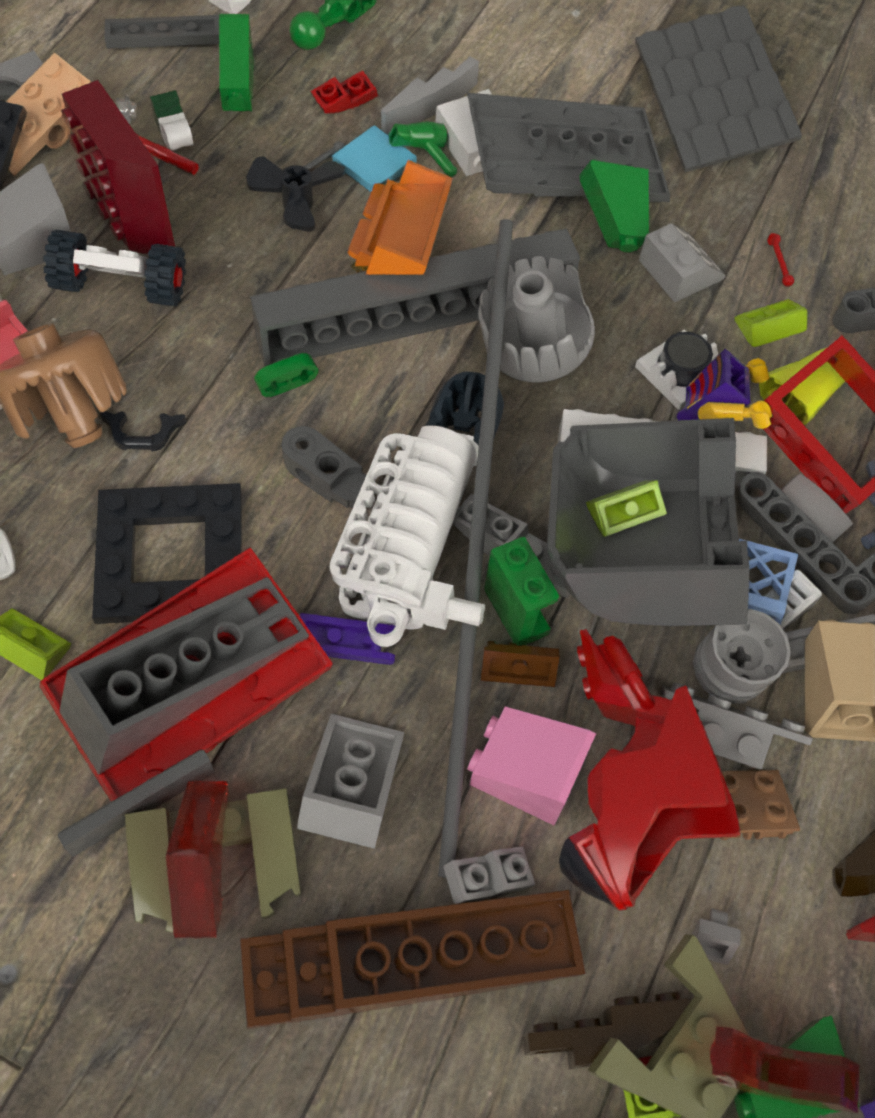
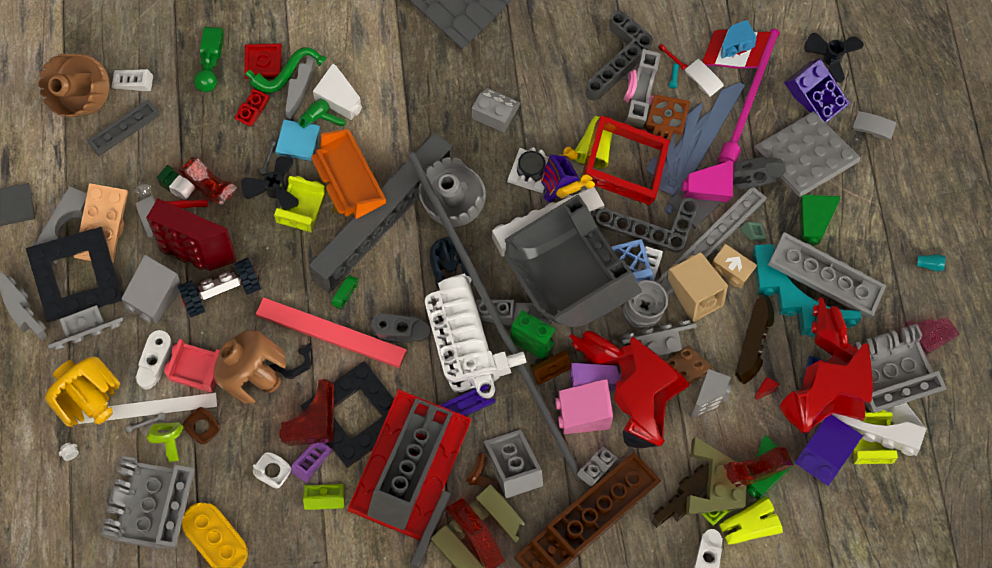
camera: 30 degrees left, 5 degrees up
green slope [219,14,254,111] -> none
dark grey piece [467,93,670,202] -> none
green slope [579,160,649,252] -> none
lime slope [586,480,667,537] -> none
light grey tile [691,908,741,965] -> none
lime slope [735,299,807,347] -> none
red hinge [767,233,794,287] -> none
light grey slope [781,474,854,542] -> none
none -> clear red arch [179,157,237,205]
none -> red tile [244,43,282,79]
none -> green animal [245,47,327,94]
none -> coral tile [256,297,407,369]
none -> neon yellow panel [274,176,326,233]
none -> clear red arch [279,379,334,446]
none -> medium lavender slope [291,438,332,483]
none -> reddish brown piece [466,452,500,491]
none -> medium lavender slope [569,363,622,391]
none -> light grey slope [691,369,732,418]

